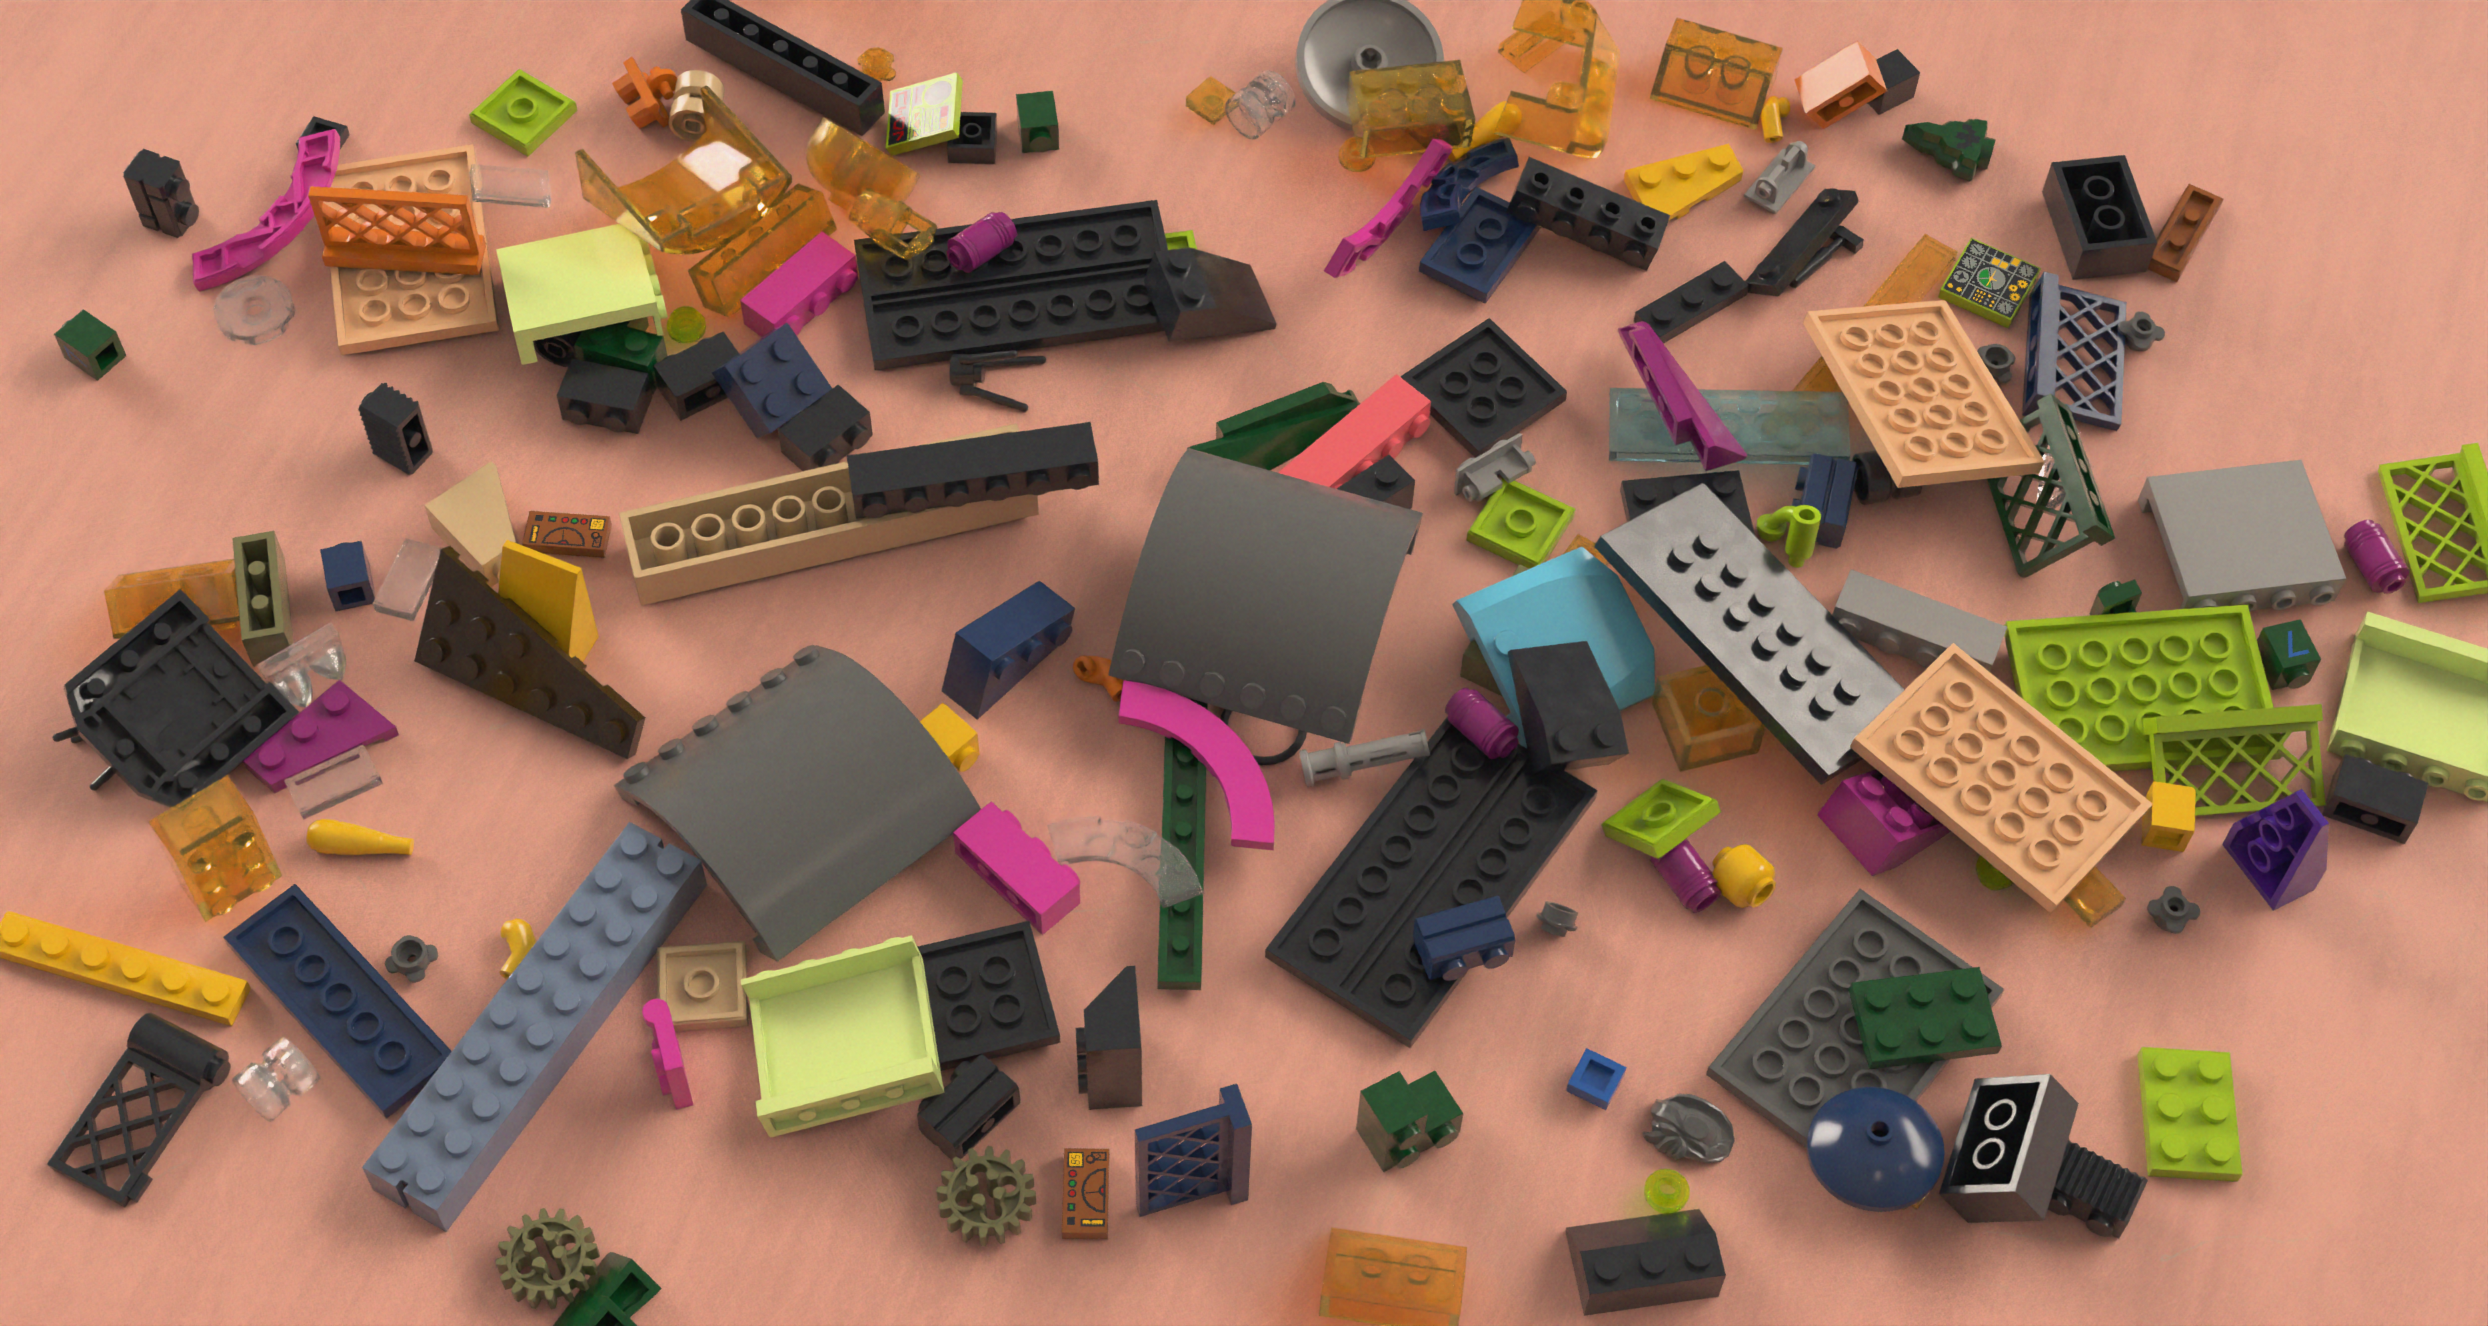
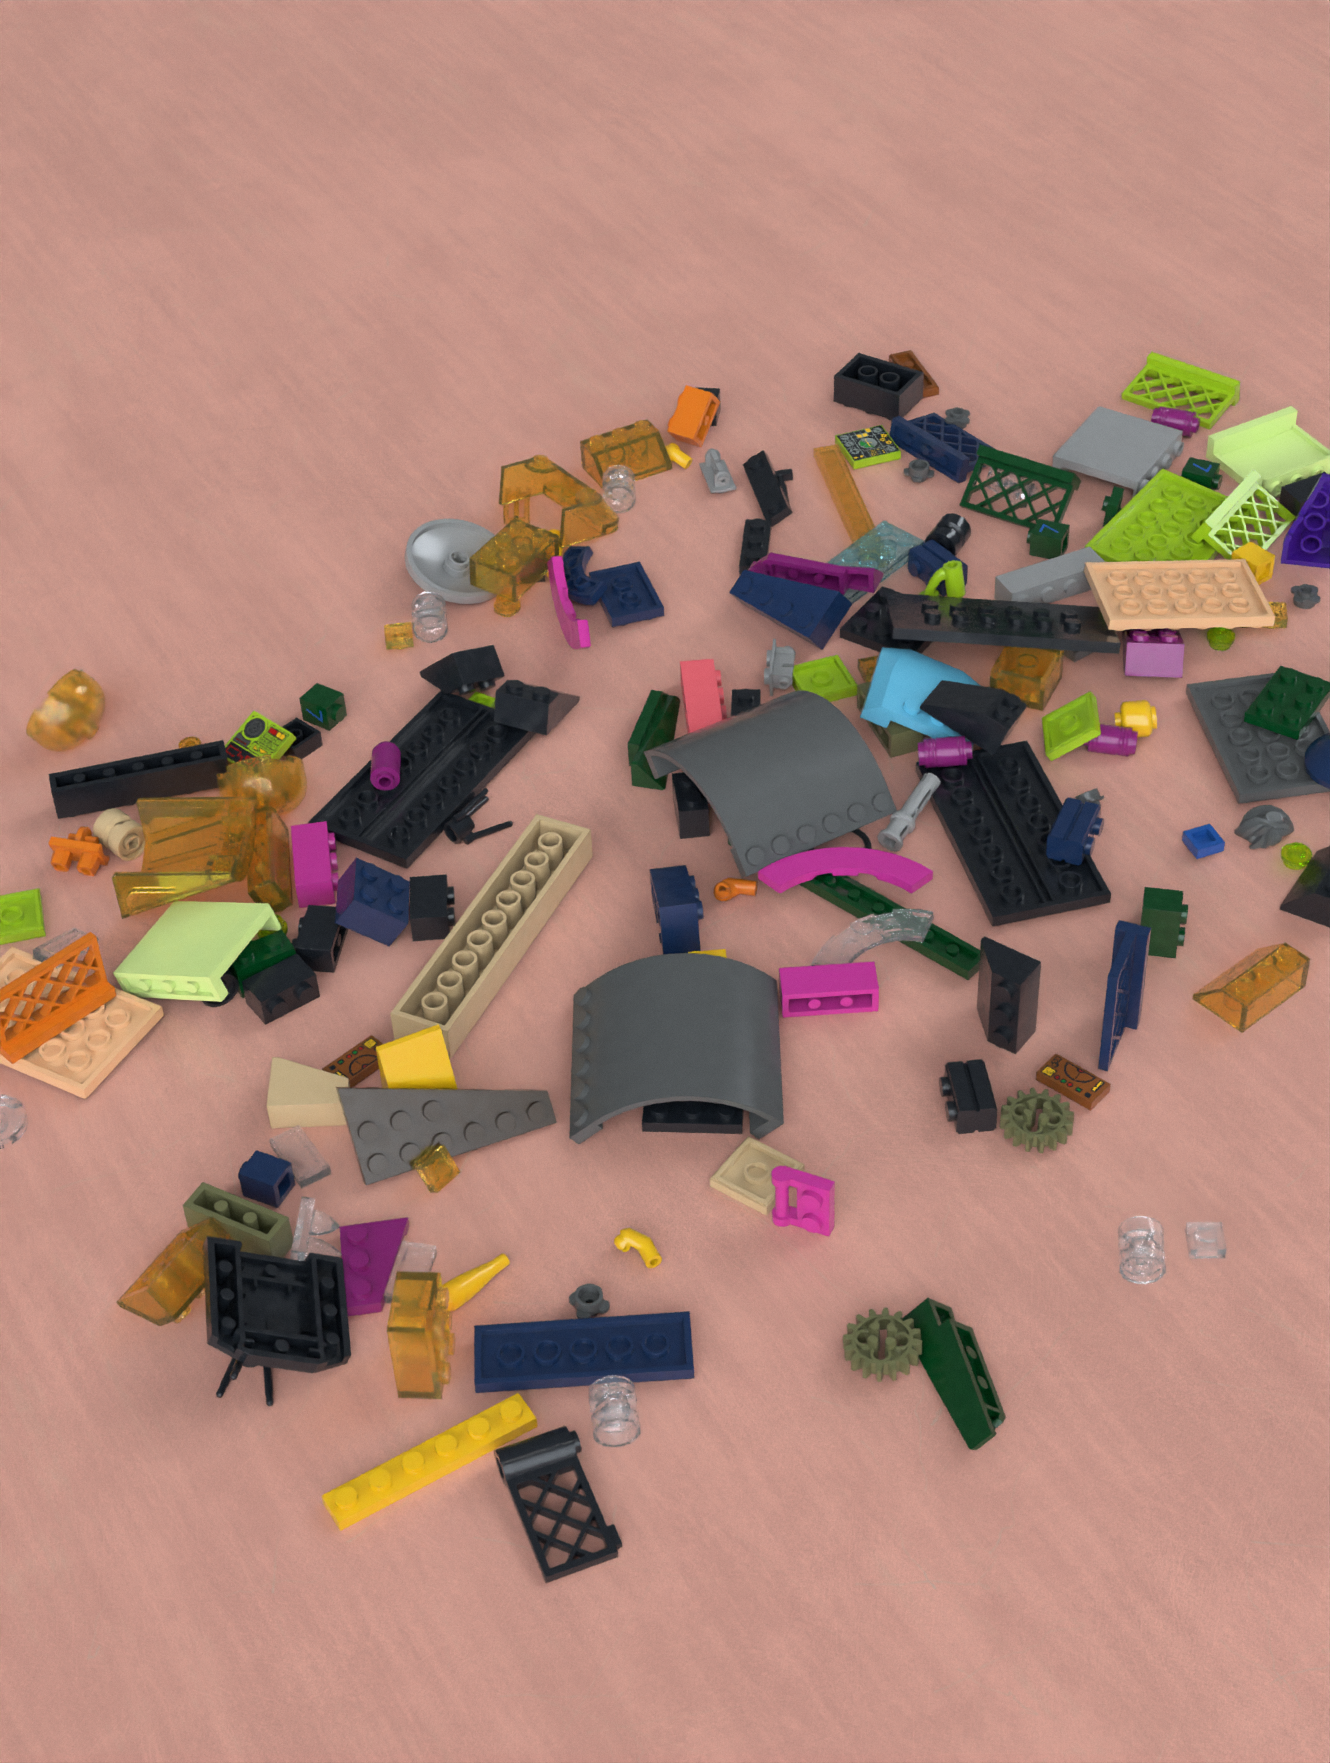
camera: 45 degrees left, 15 degrees down
black brick [358,383,433,475] -> none
sand blue piece [362,822,707,1232] -> none
yellowish green panel [741,935,944,1138] -> none
black brick [847,422,1099,519] -> none
clear yellow piece [849,188,937,259] -> none
black plate [917,921,1061,1071] -> none
black plate [1401,318,1567,458] -> none
black brick [1506,157,1670,271] -> none
yellow wing [1623,143,1744,221] -> none
light nougat plate [1803,300,2045,488] -> none
dark green rock [1902,119,1996,181] -> none
none -> clear yellow plate [414,1145,460,1193]
none -> black slope [419,645,505,696]
none -> clear wheel [602,465,636,513]
none -> dark blue wedge [729,570,852,650]
none -> dark green brick [1026,519,1070,559]

